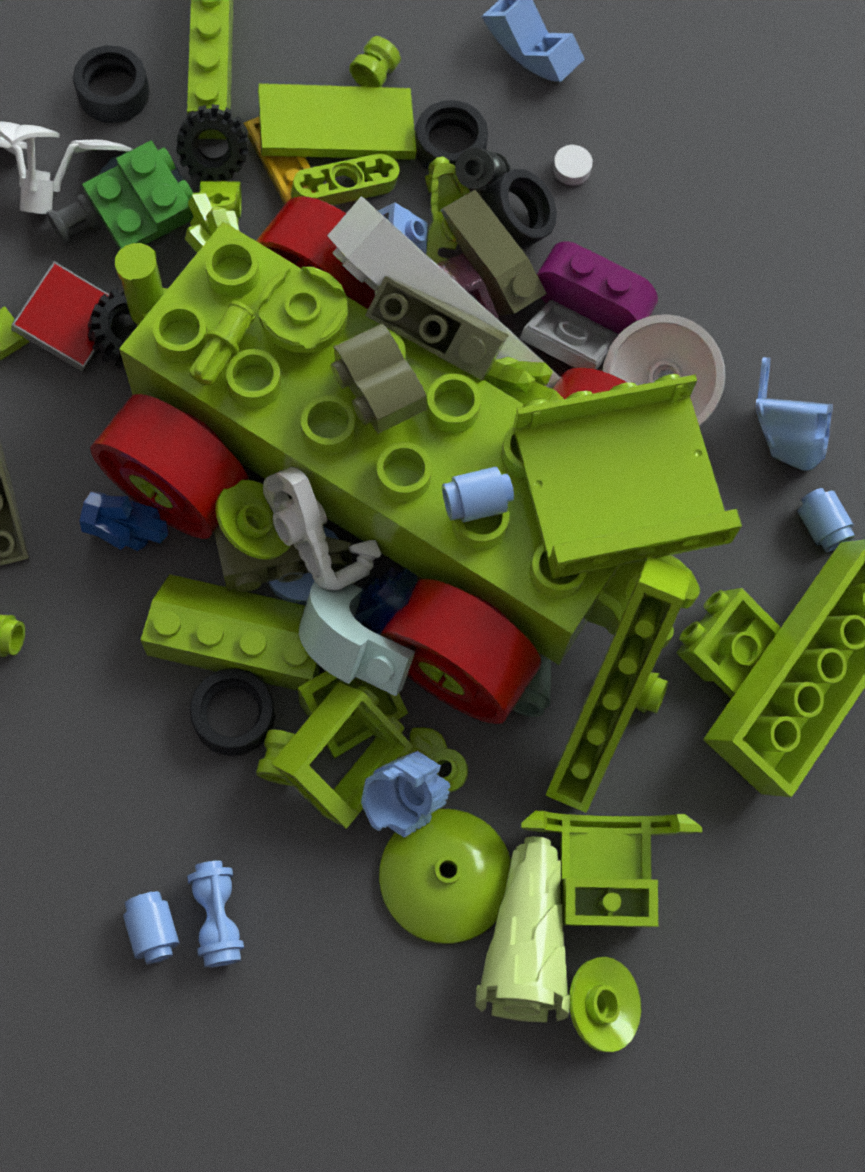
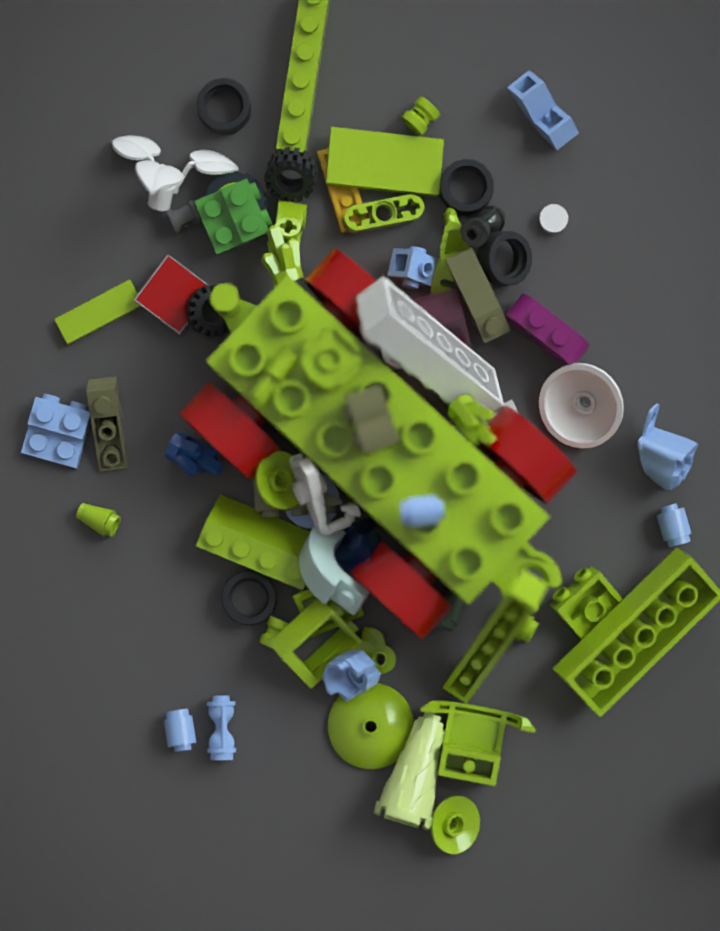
camera: 20 degrees right, 15 degrees up
olive slope [365,275,509,380] -> none
lime panel [513,374,742,579] -> none
light grey tile [519,300,618,370] -> none

